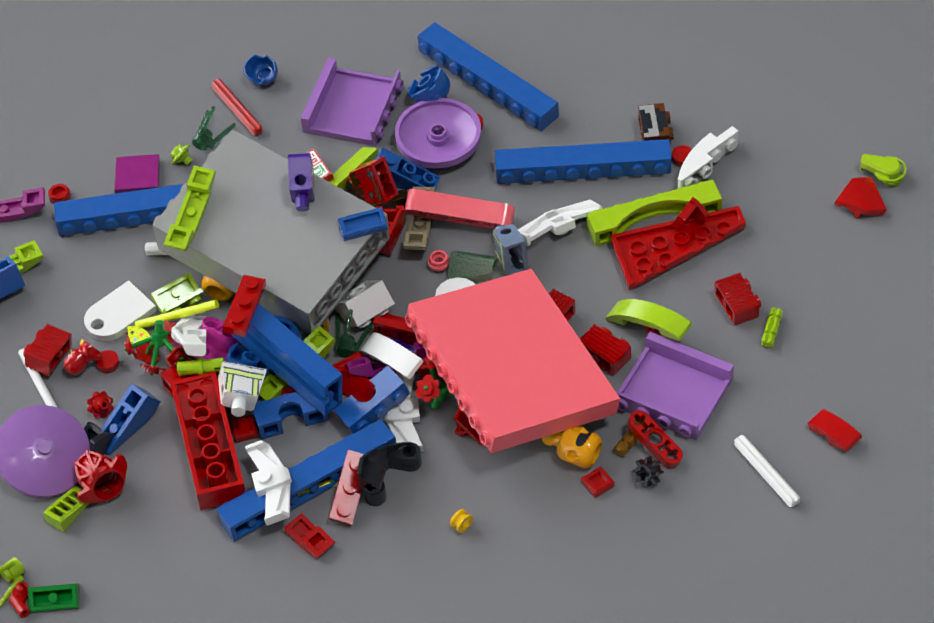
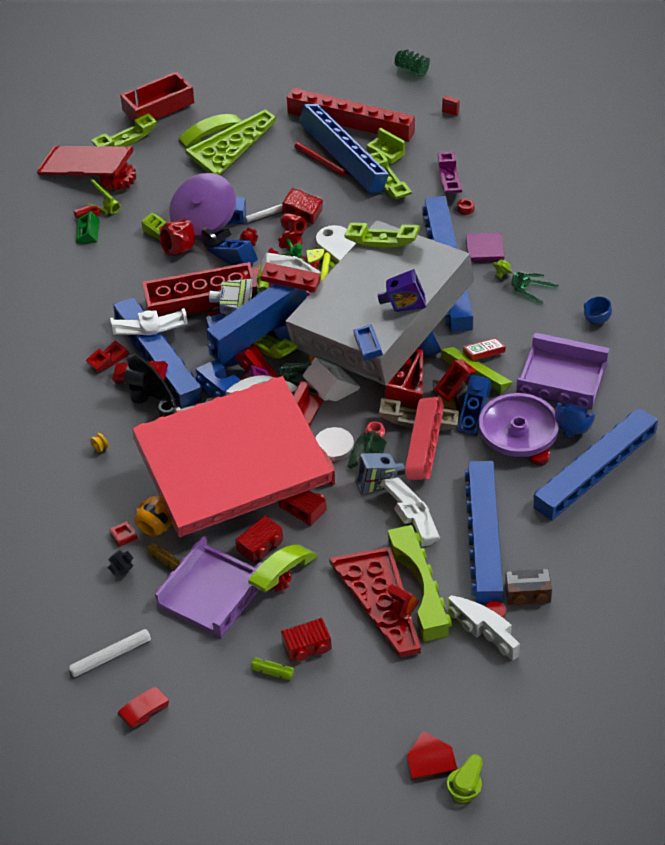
camera: 90 degrees right, 5 degrees down
axle [211,79,263,136] -> none
red beam [627,410,683,469] -> none

